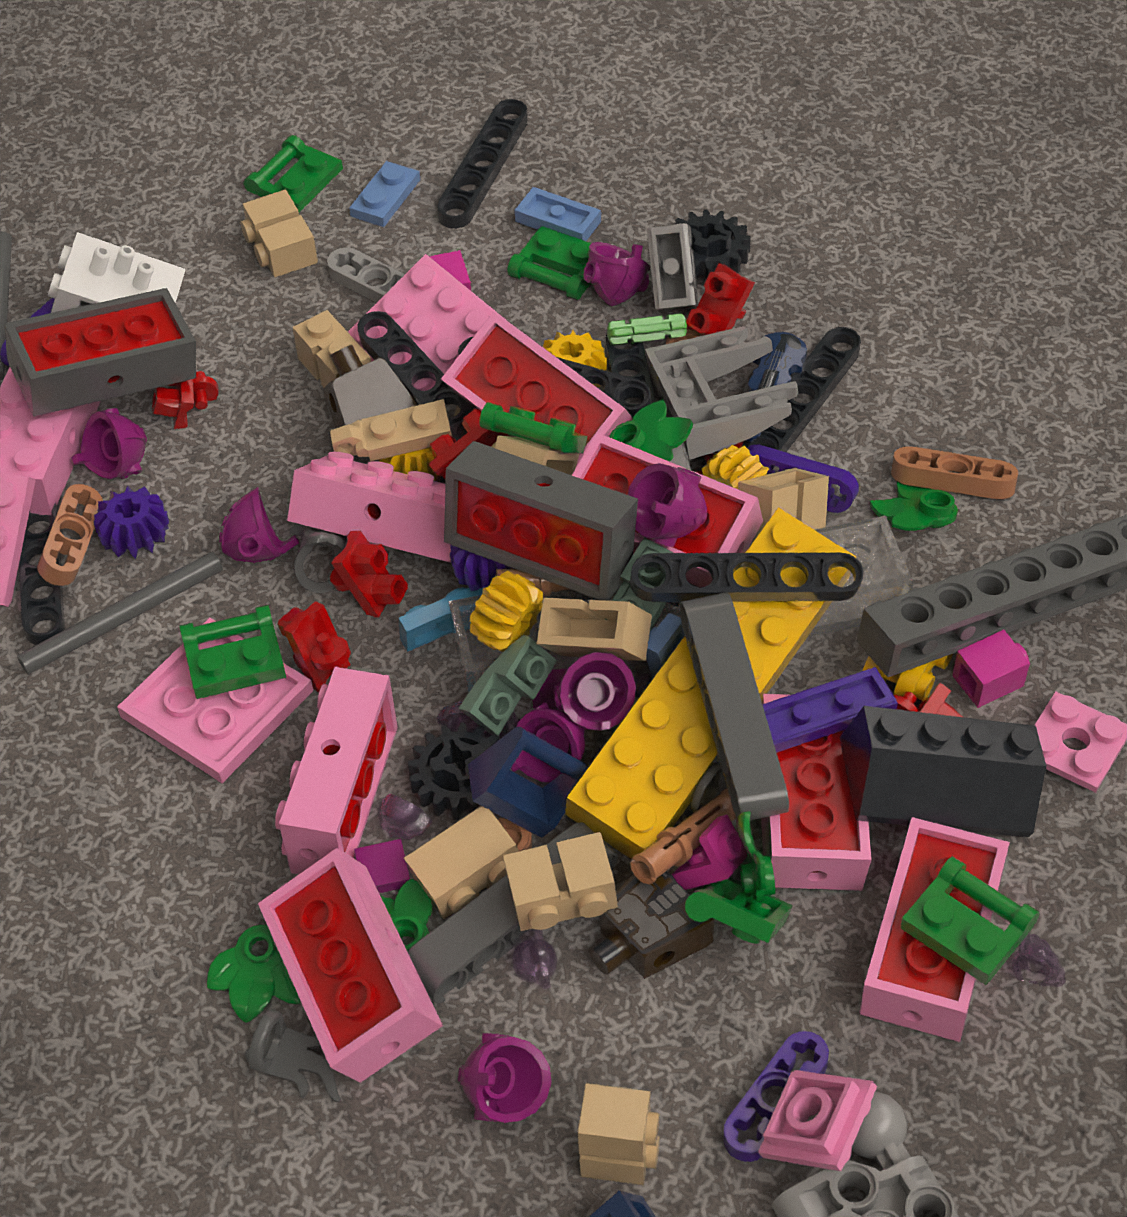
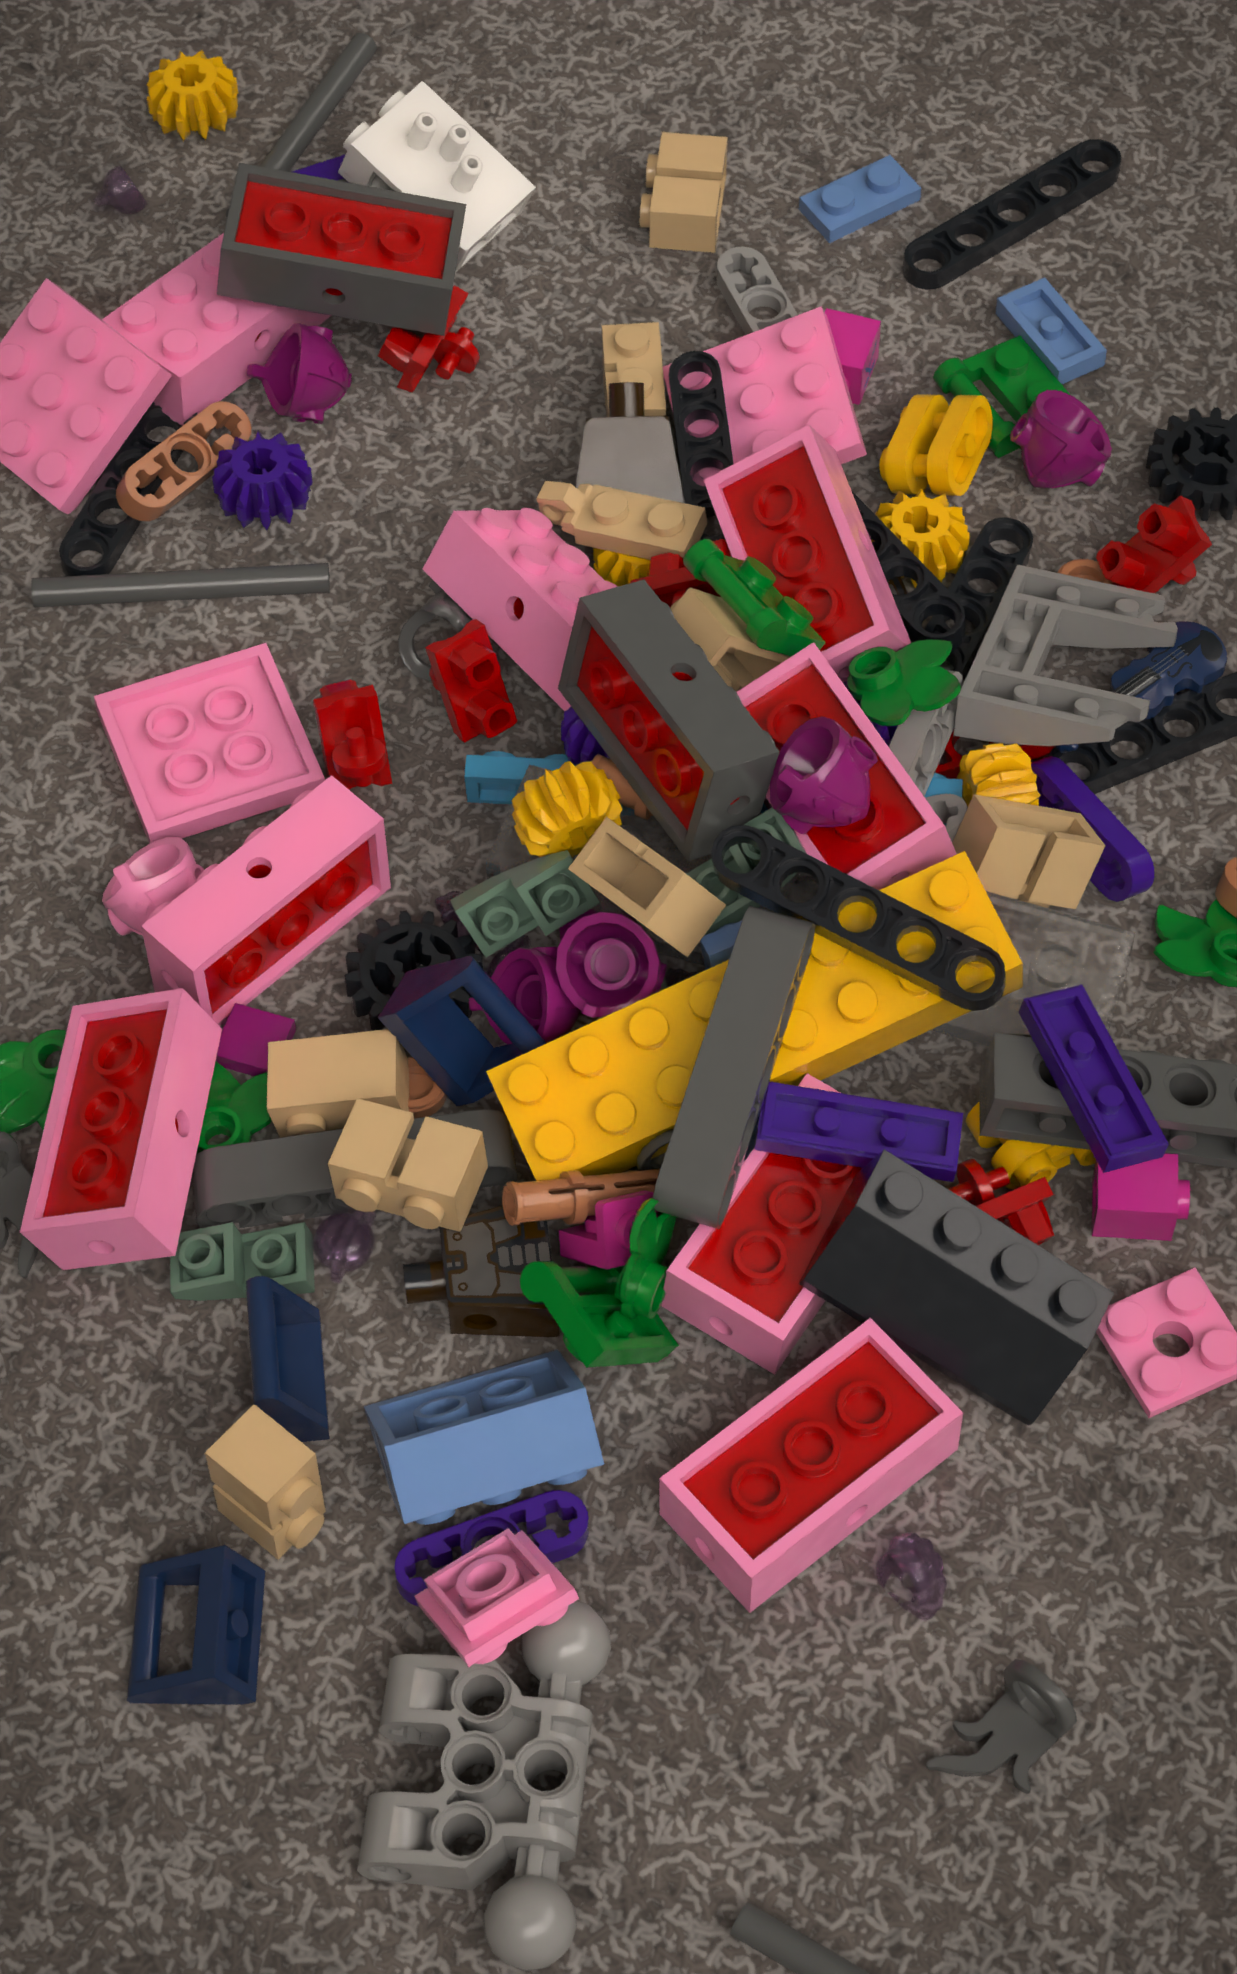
camera: 30 degrees right, 5 degrees up
green plate [179,605,286,699] -> none
magenta helmet [219,487,300,563] -> none
green plate [243,135,343,212] -> none
clear purple piece [377,794,432,840] -> none
magenta helmet [457,1033,552,1123] -> none
bright green axle [607,313,687,346] -> none
light grey brick [647,223,698,312] -> none
green plate [900,856,1040,986] -> none
none -> bright pink helmet [102,837,204,936]
none -> sand green slope [170,1222,315,1301]
none -> dark blue tile [246,1276,330,1442]
none -> medium blue slope [364,1350,604,1525]
none -> yellow brick [879,394,993,496]
none -> dark purple tile [1018,984,1169,1173]

